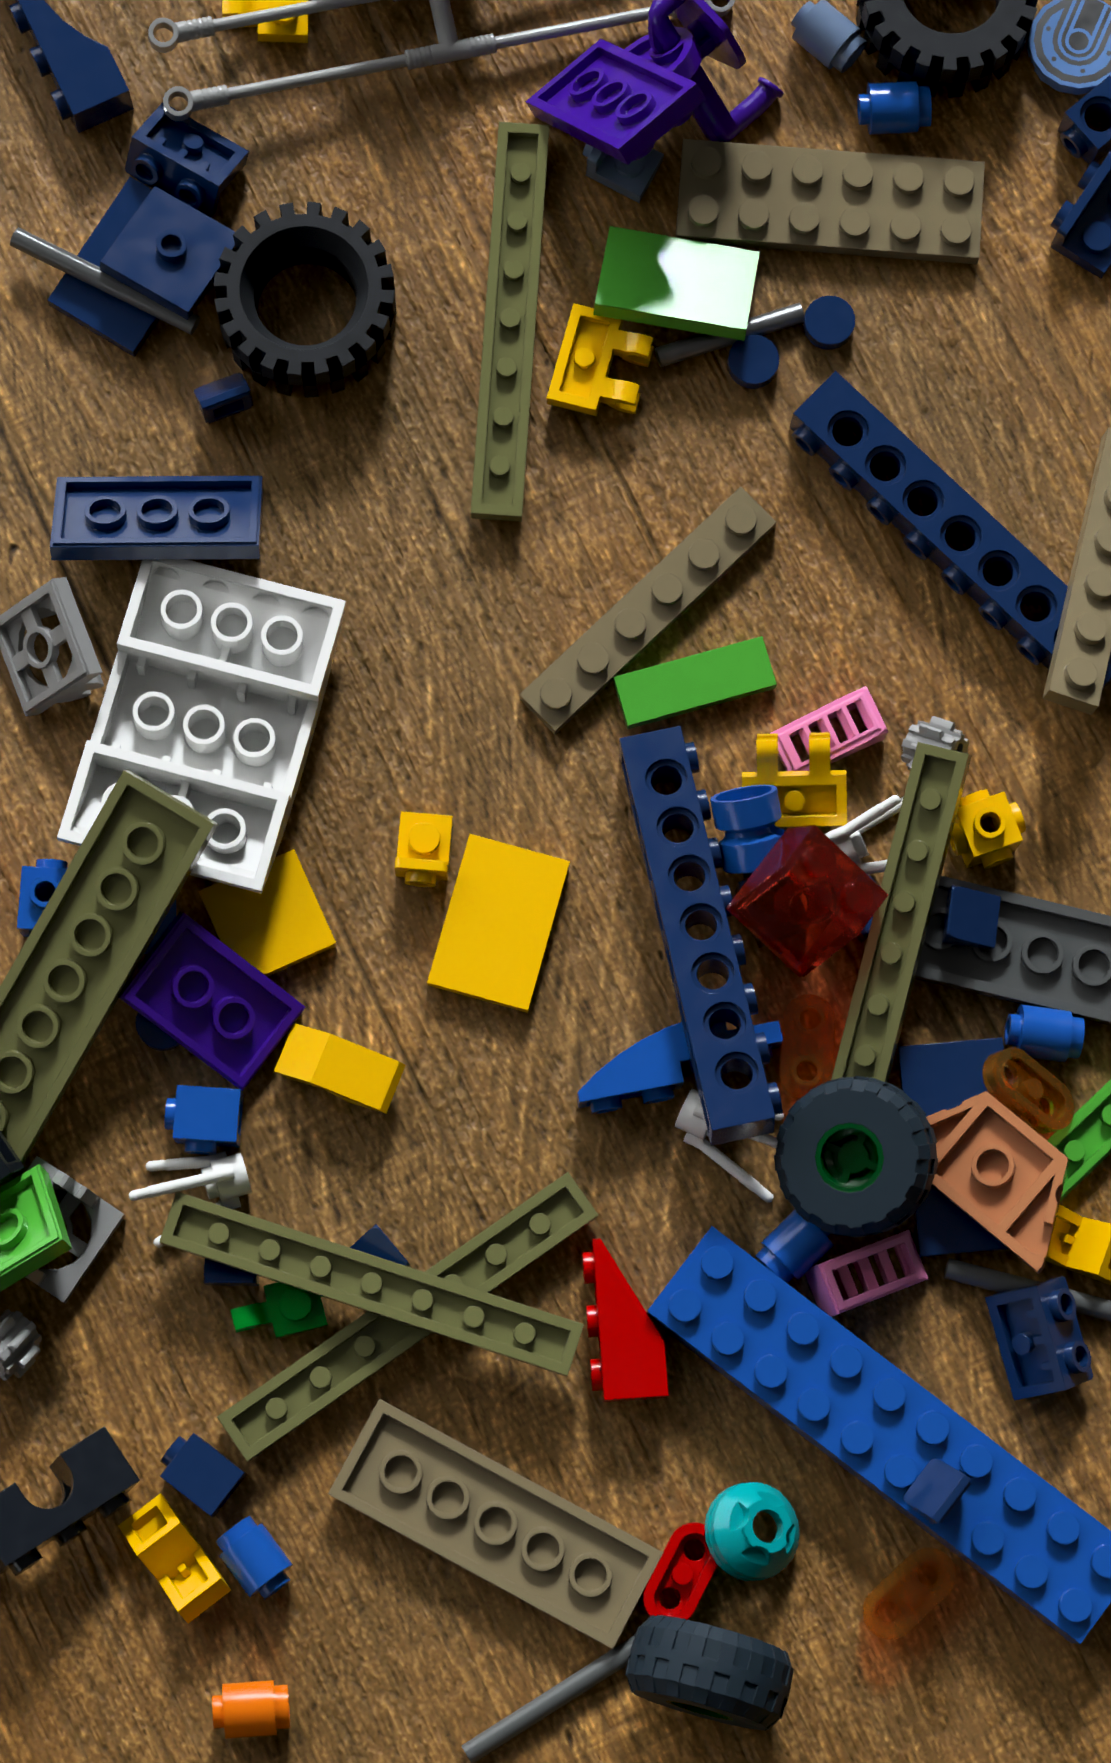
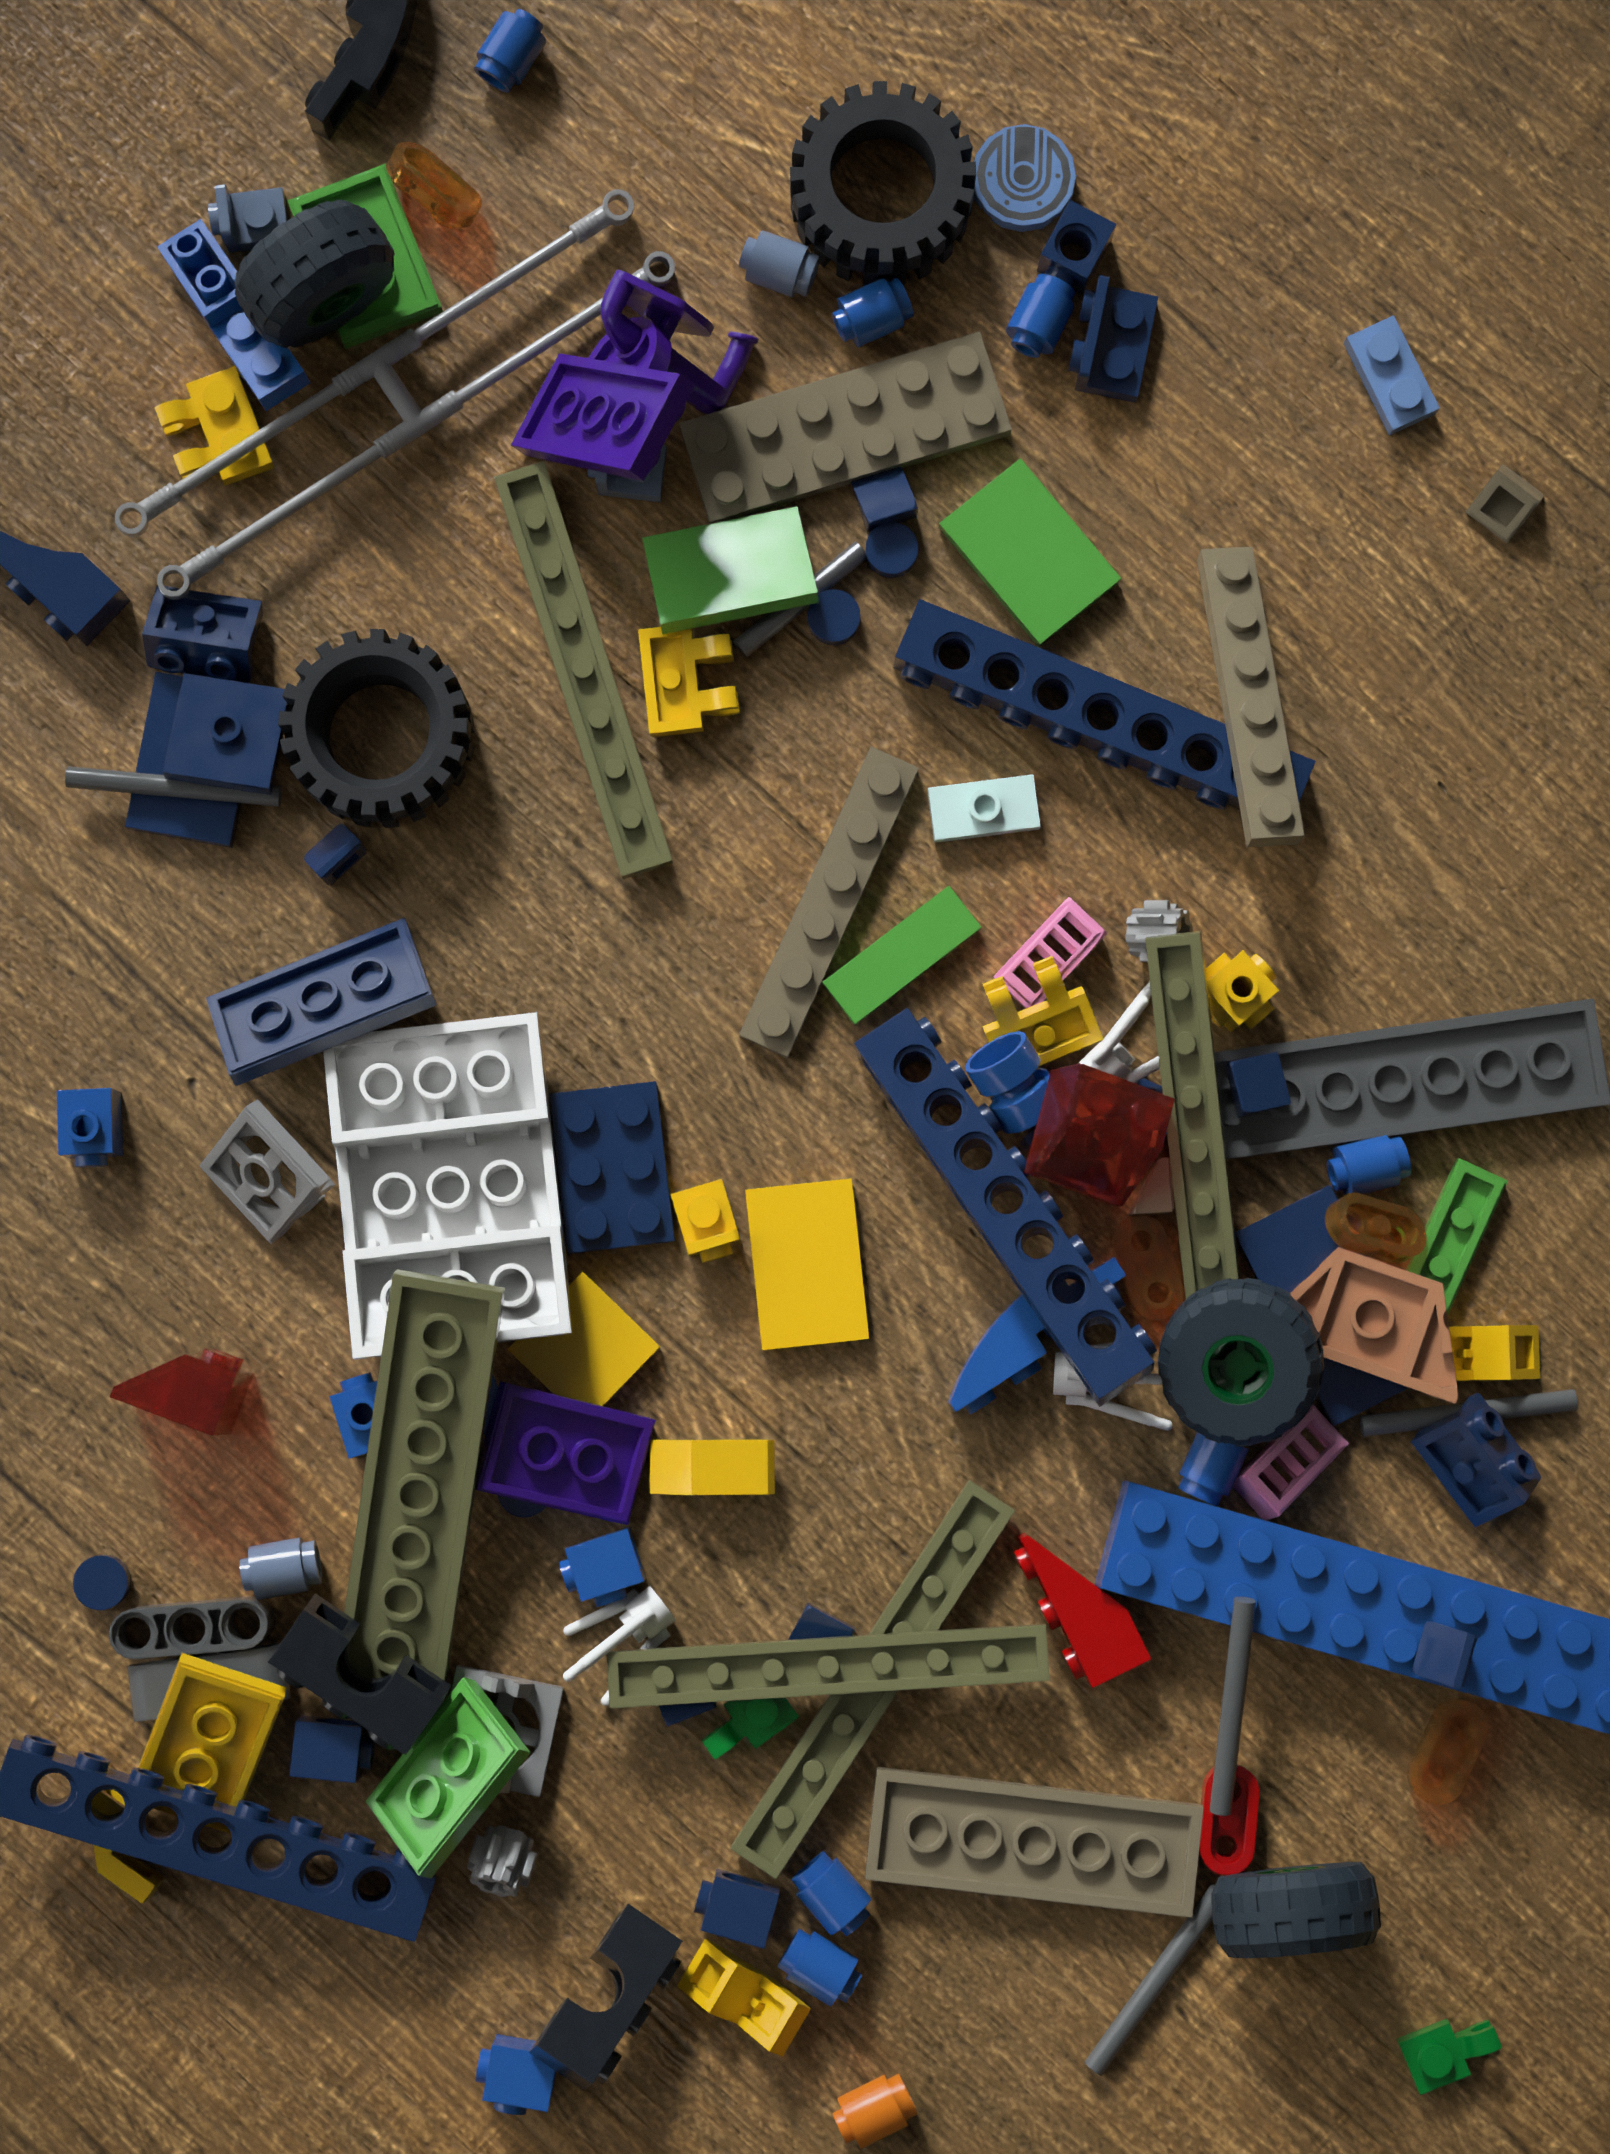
camera: 20 degrees left, 5 degrees up
teal piece [704,1482,800,1581] -> none
none -> dark blue plate [550,1081,675,1254]
none -> blue brick [791,1851,871,1936]
none -> dark blue slope [851,467,918,533]
none -> light aqua plate [927,774,1041,843]
none -> bright green tile [938,458,1122,648]
none -> blue brick [1006,274,1075,358]
none -> dark tan slope [1128,1158,1174,1216]
none -> dark grey bar [1210,1597,1256,1816]

